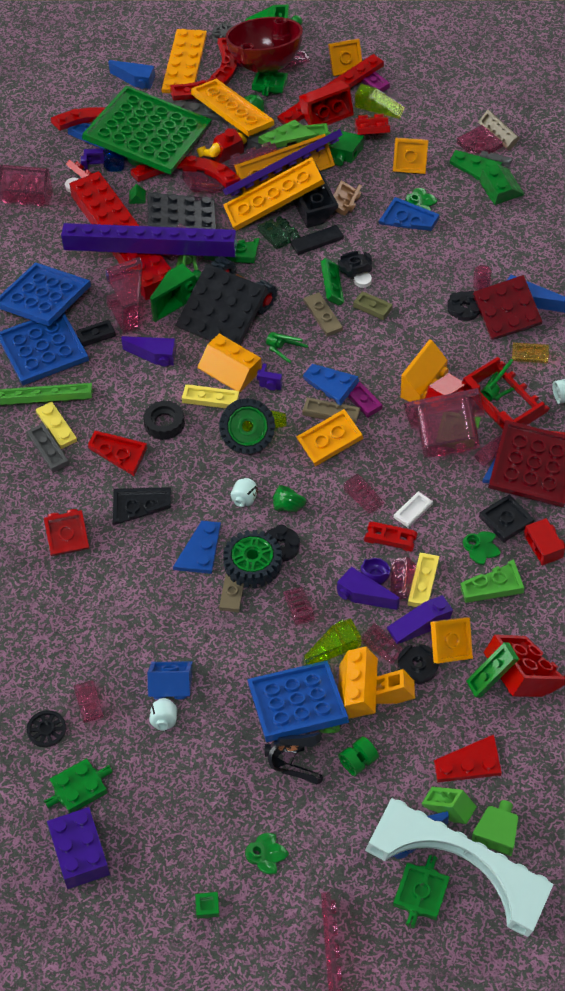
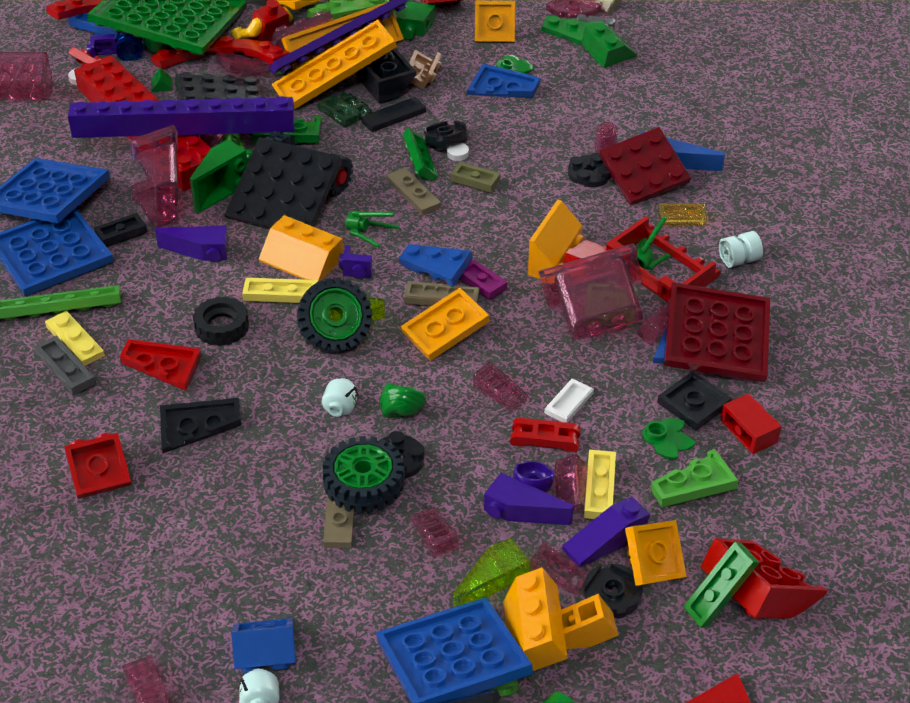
camera: 10 degrees left, 10 degrees down
blue wing [173,521,221,574] -> none

